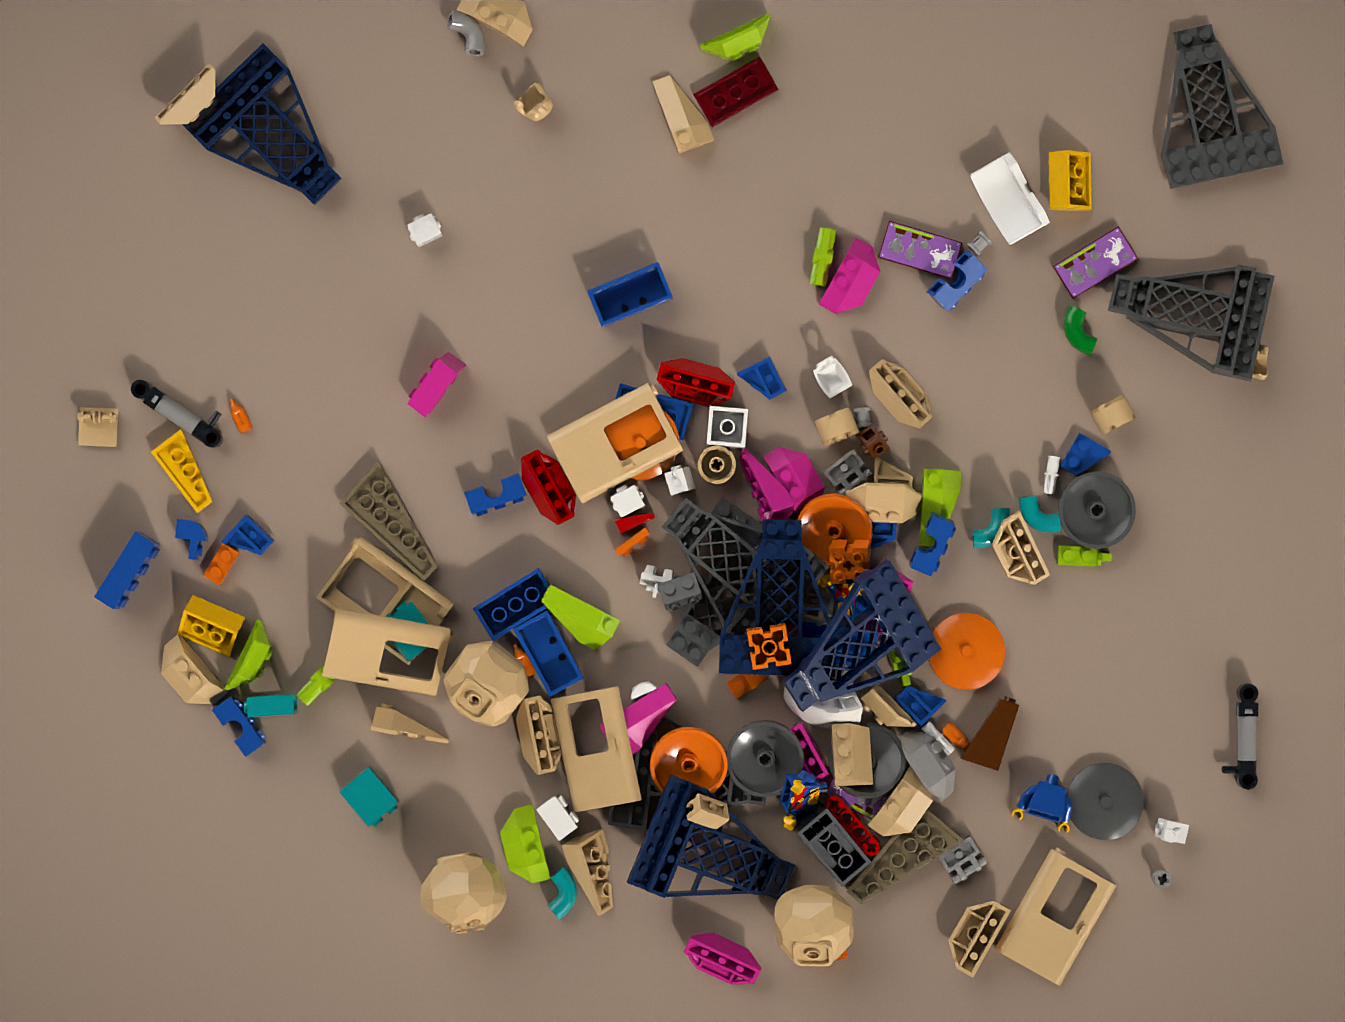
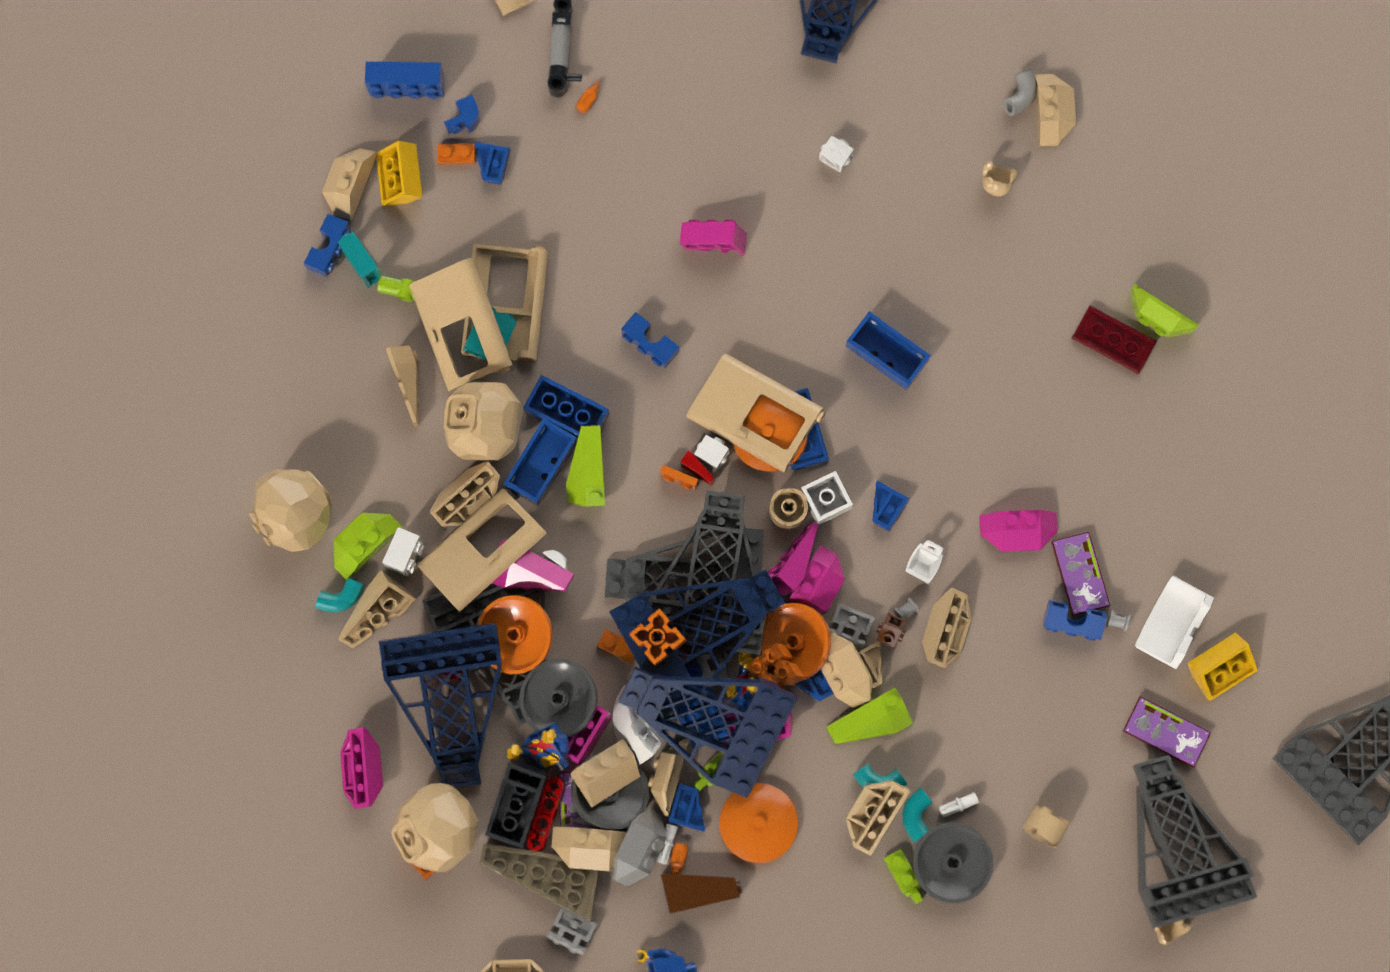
camera: 55 degrees right, 10 degrees down
yellow wing [151,429,213,513] -> none
lime wedge [224,619,273,690] -> none
dark tan wing [339,461,437,581] -> none
teal brick [339,766,399,827] -> none
orange piece [512,643,536,677] -> none
red wedge [521,449,576,525] -> none
white hips [640,565,674,598] -> none
tan wedge [652,75,714,154] -> none
red wedge [656,358,735,407] -> none
dark grey bracket [658,572,703,611] -> none
white head [664,465,696,496] -> none
tan hinge [686,793,730,830] -> none
lime piece [810,227,836,287] -> none
tan brick [814,408,859,447] -> none
blue arch [909,512,956,576] -> none
blue wing [1060,433,1111,476] -> none
green cylinder [1063,306,1097,356] -> none

